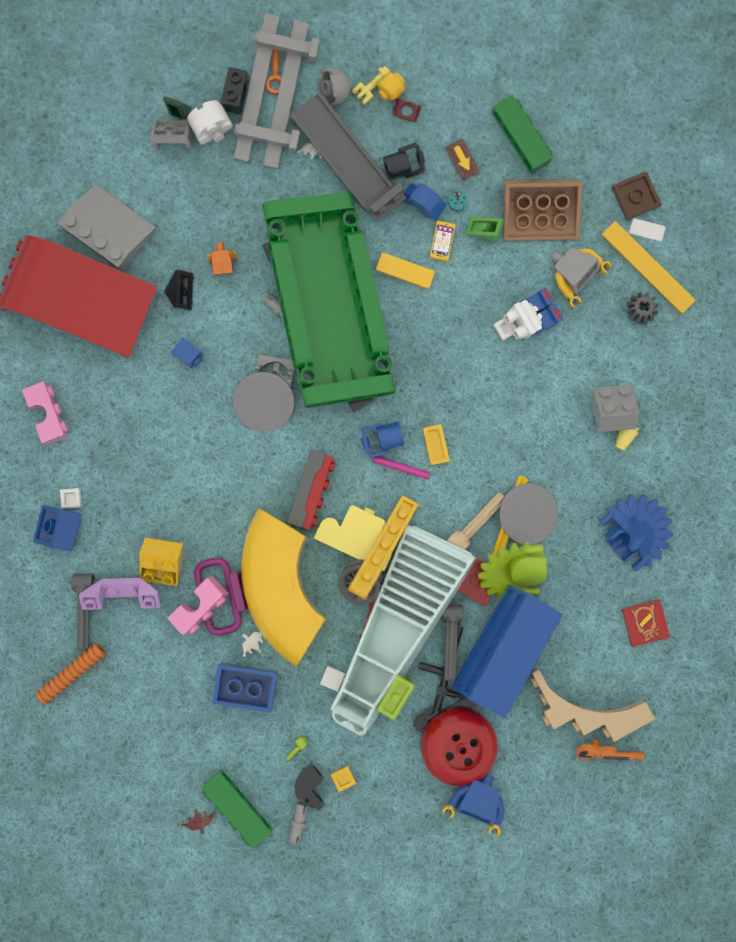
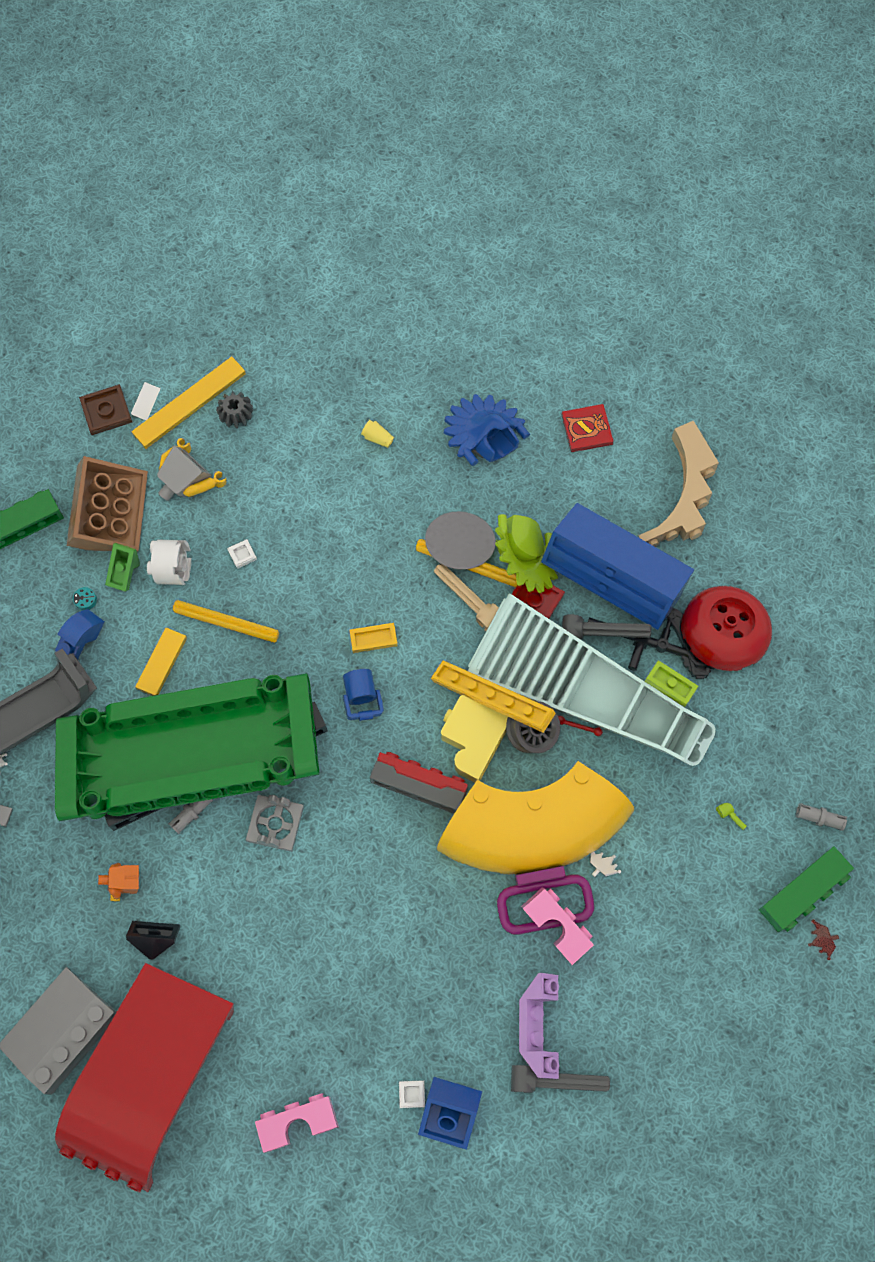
camera: 85 degrees left, 15 degrees down
orange piece [36,643,106,705] -> none
yellow slope [139,538,183,587] -> none
blue brick [171,337,203,369] -> none
blue brick [212,663,278,713] -> none
flat silver sticker [233,372,294,431] -> none
black brick [295,762,325,811] -> none
white tile [320,666,345,692] -> none
yellow tile [330,765,356,792] -> none
dark pink bar [373,456,430,480] -> none
black piece [382,143,425,181] -> none
tile [430,221,456,262] -> none
blue torso [442,774,505,836] -> none
clear red tile [445,139,480,181] -> none
hips [503,287,564,340] -> none
orange piece [575,740,645,761] -> none
light grey brick [591,385,640,432] -> none
none -> white brick [147,540,191,585]
none -> yellow axle [172,600,279,643]

